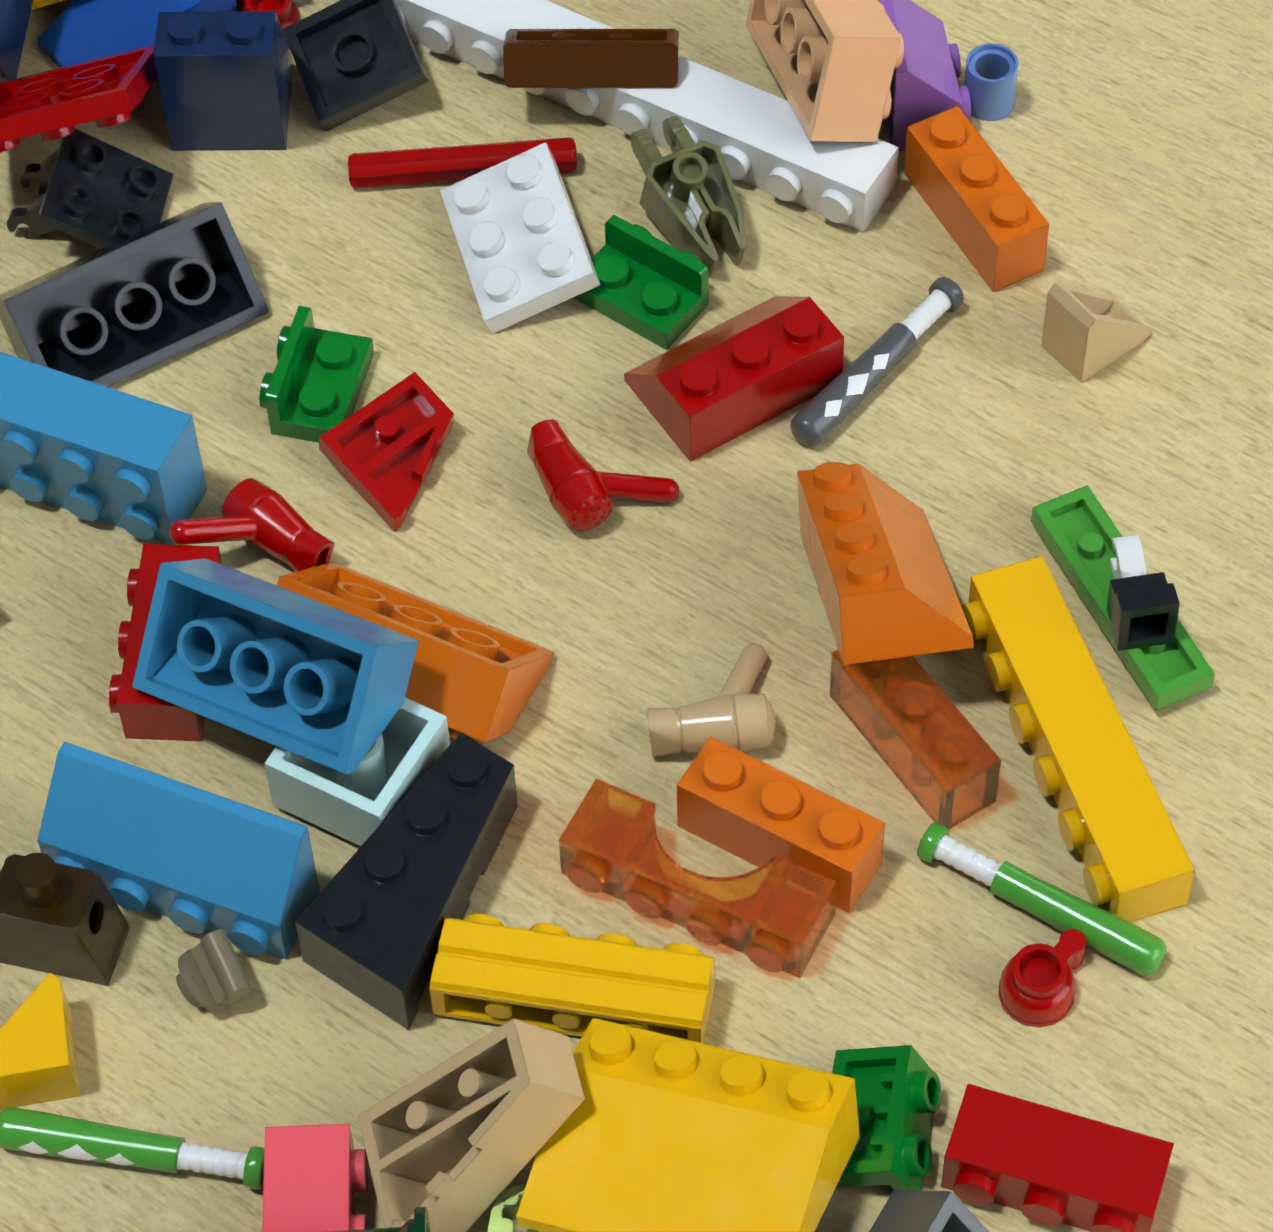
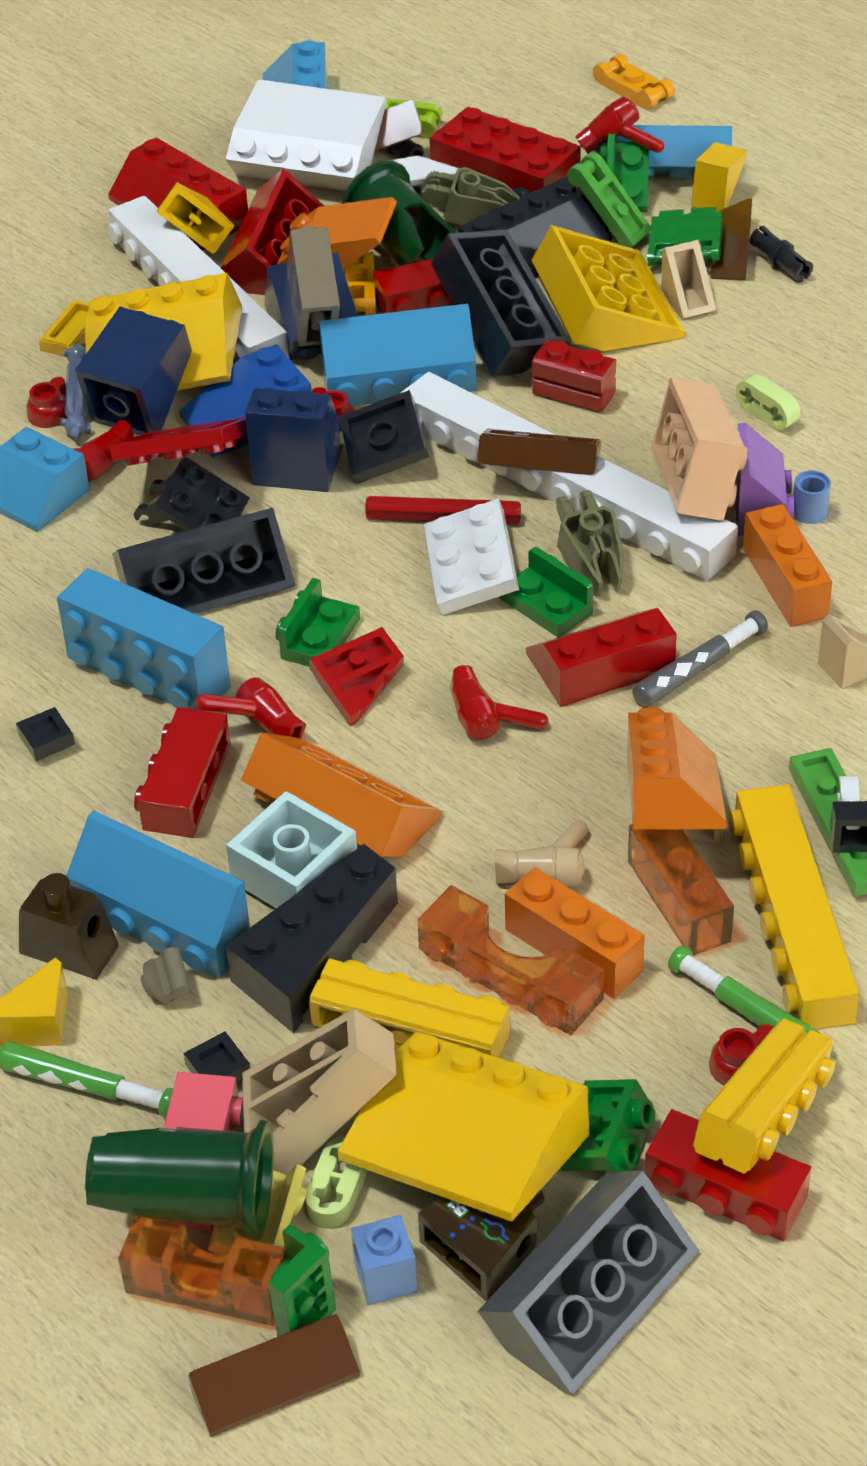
camera: 10 degrees right, 10 degrees down
dark azure slope [132,558,419,774] -> none
none -> black plate [183,1031,250,1082]
none -> yellow brick [693,1019,836,1174]

